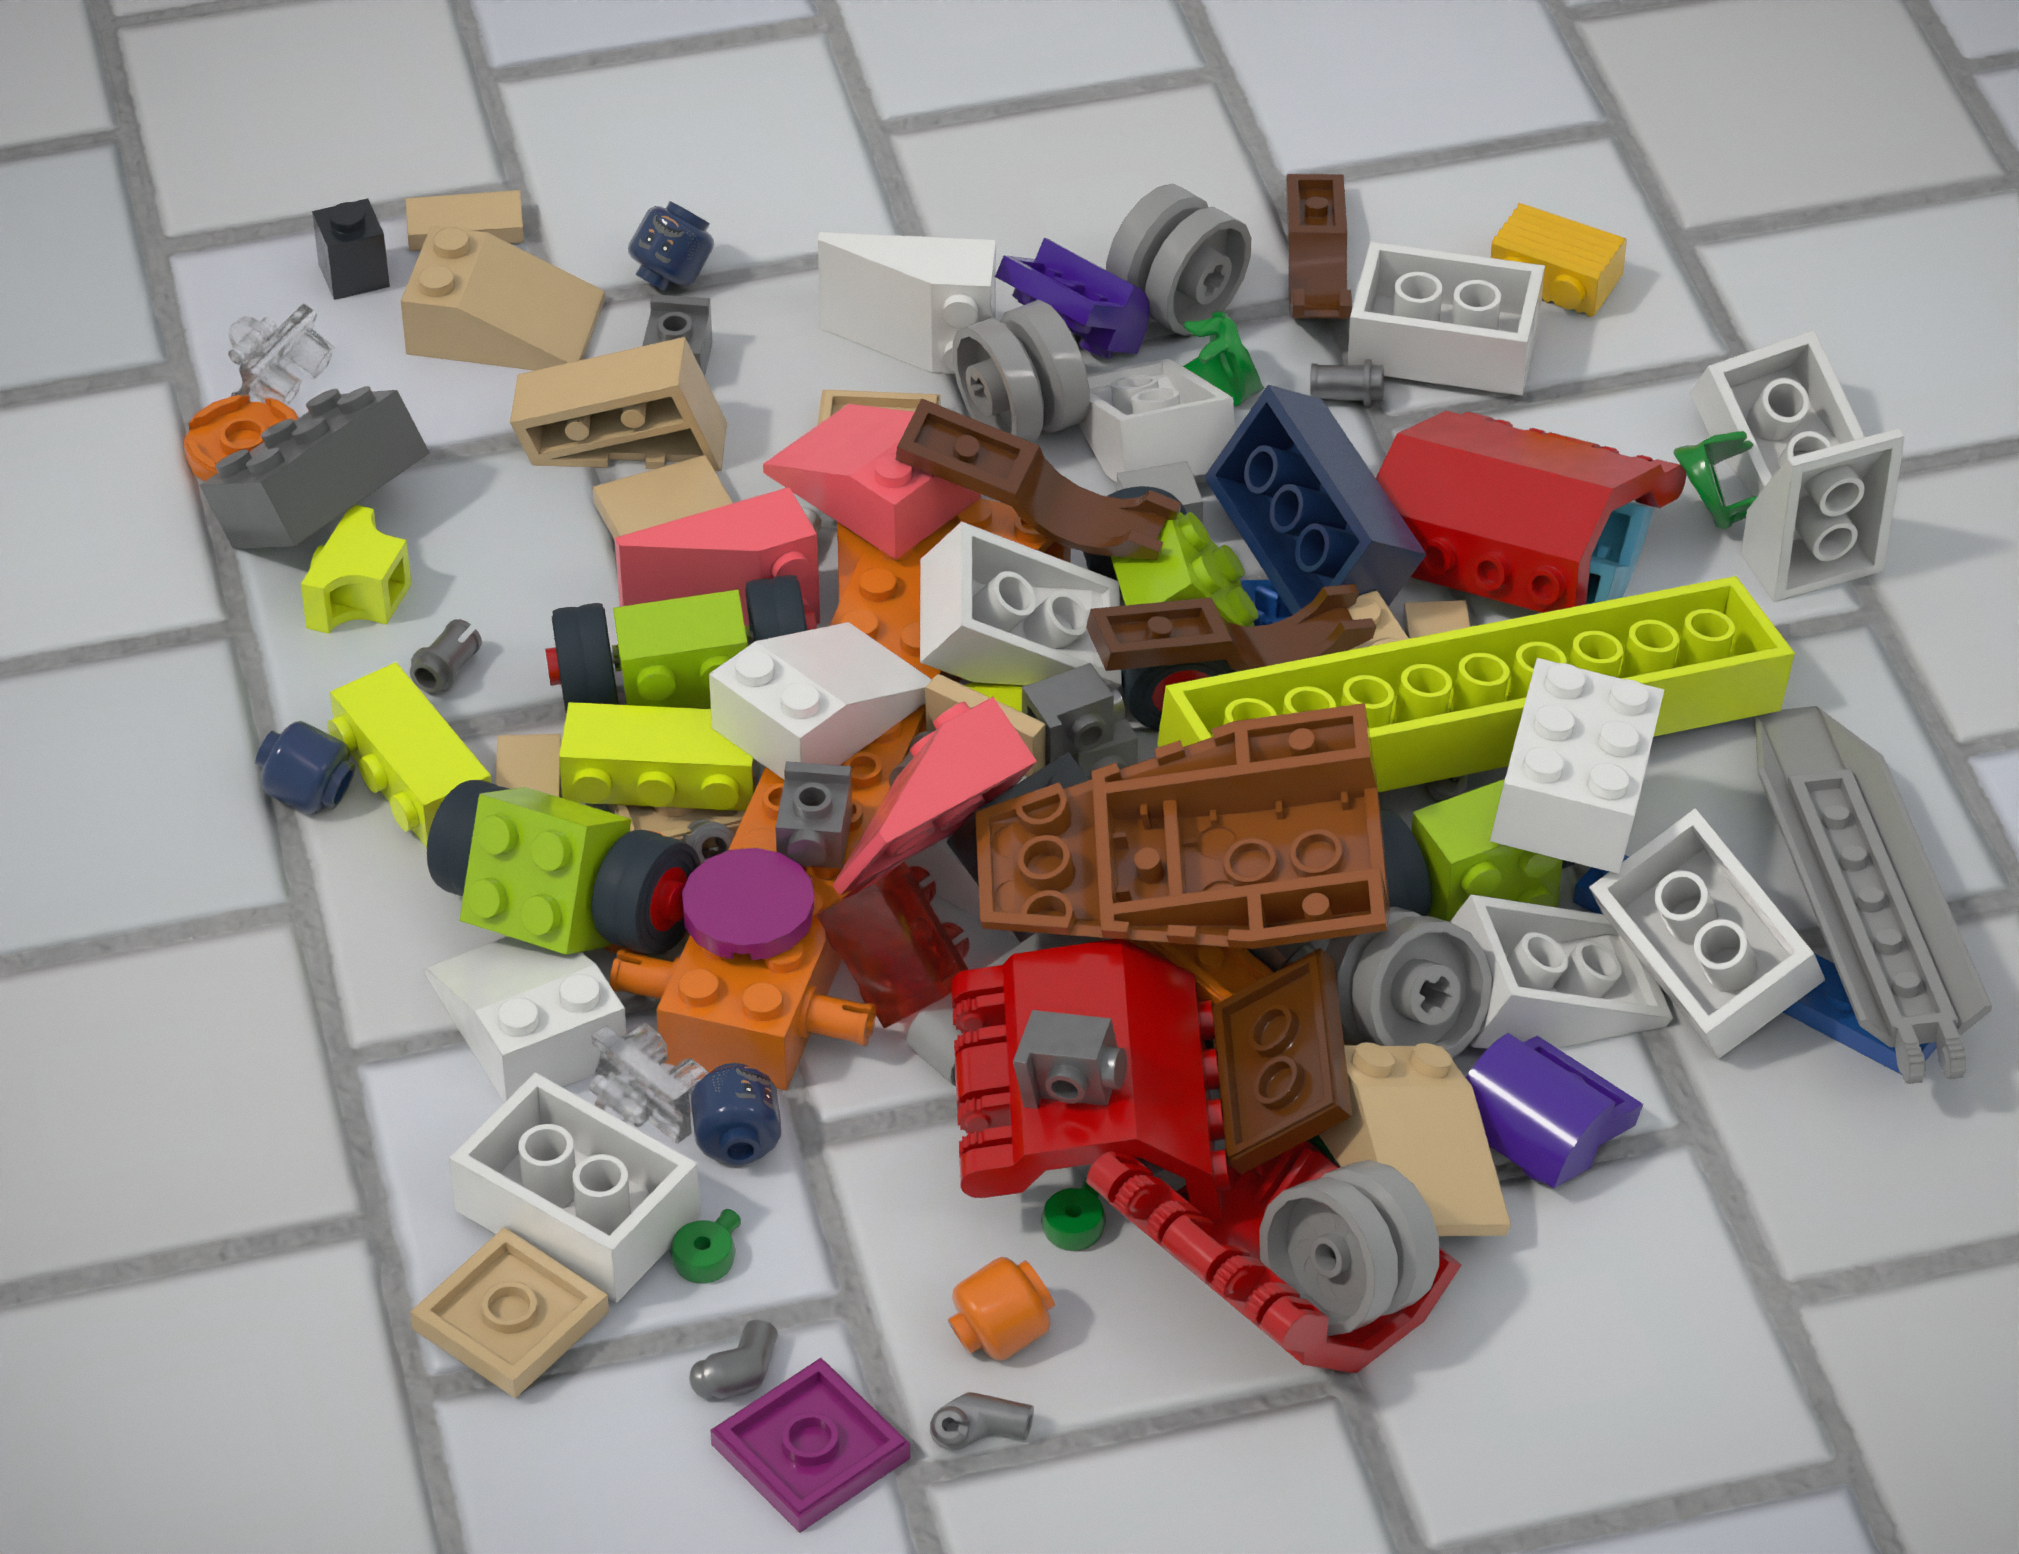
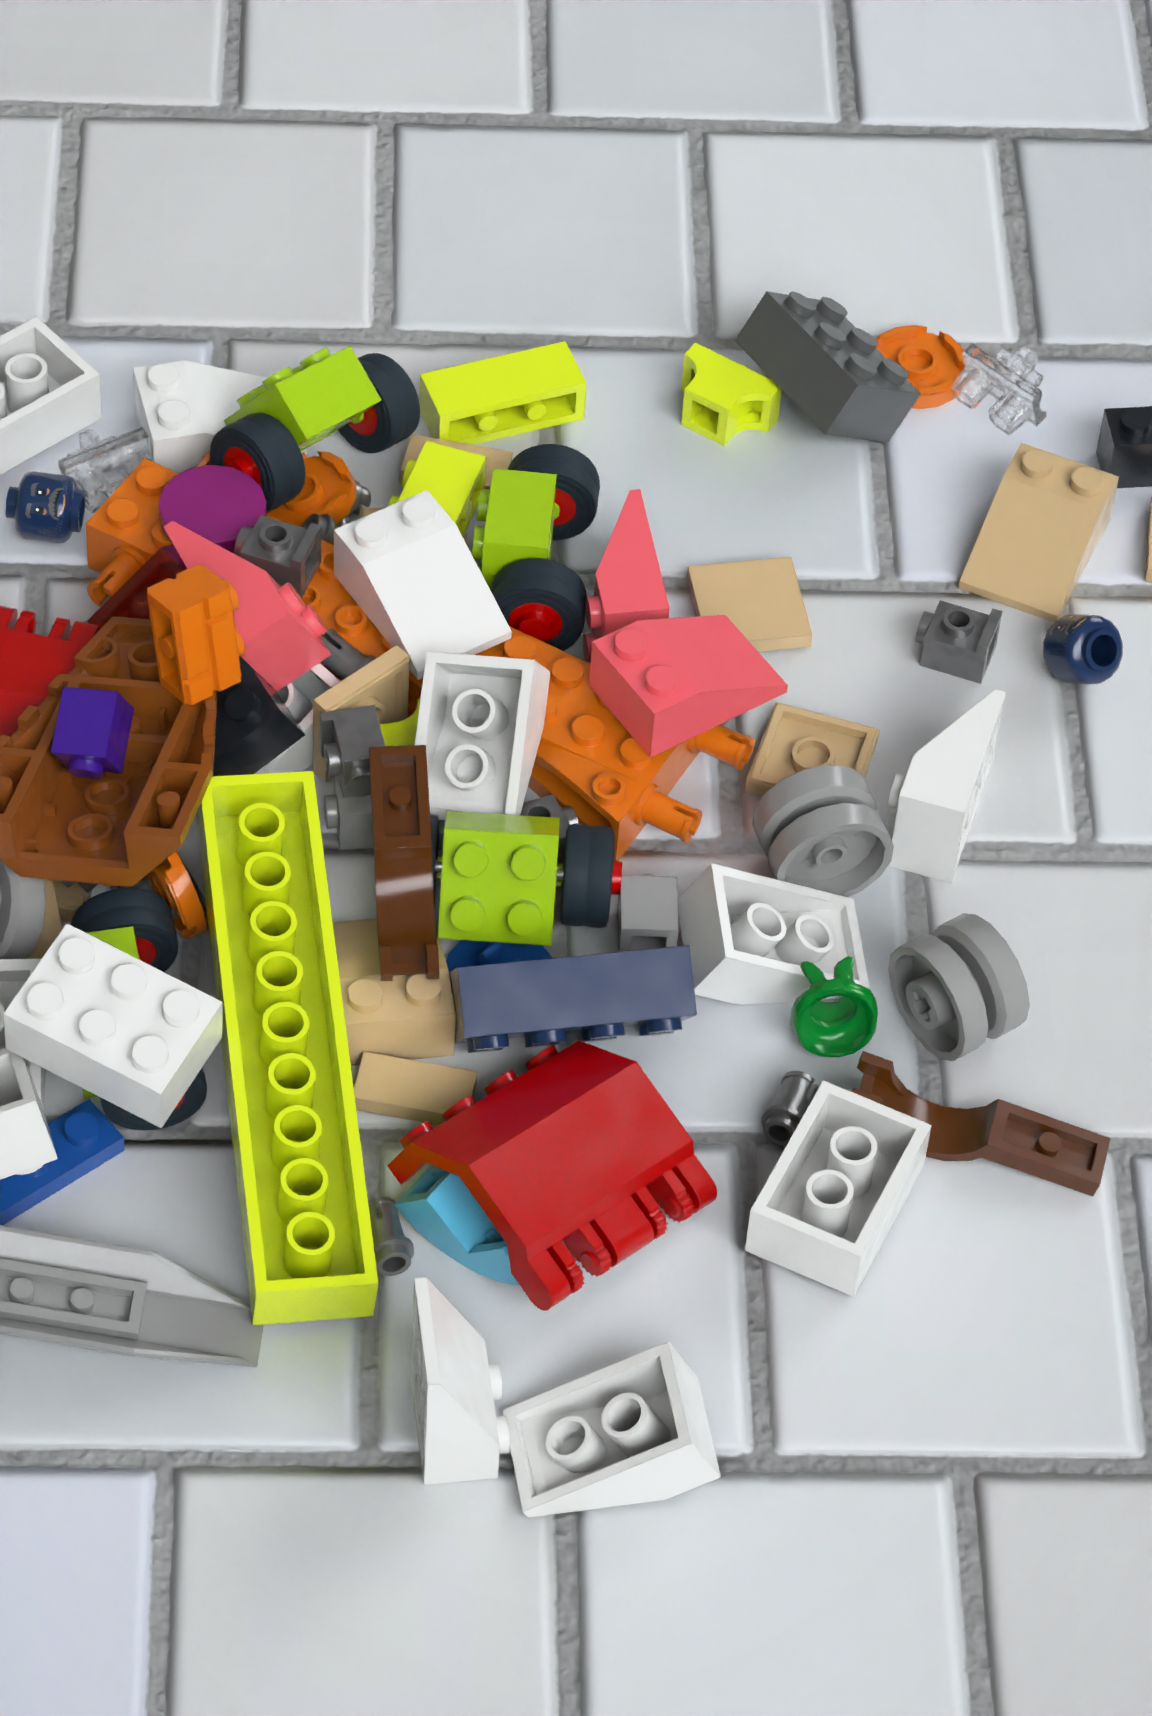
camera: 100 degrees right, 5 degrees up
dark blue head [255,721,355,815] -> none
flat silver pin [410,619,482,694] -> none
tan wedge [510,337,727,471] -> none
reddish brown piece [895,398,1182,560] -> none
dark purple brick [995,238,1149,358] -> none
yellow brick [1490,203,1627,317] -> none
green piece [1673,431,1757,529] -> none
none -> dark purple brick [51,686,134,779]
none -> orange brick [147,564,245,705]

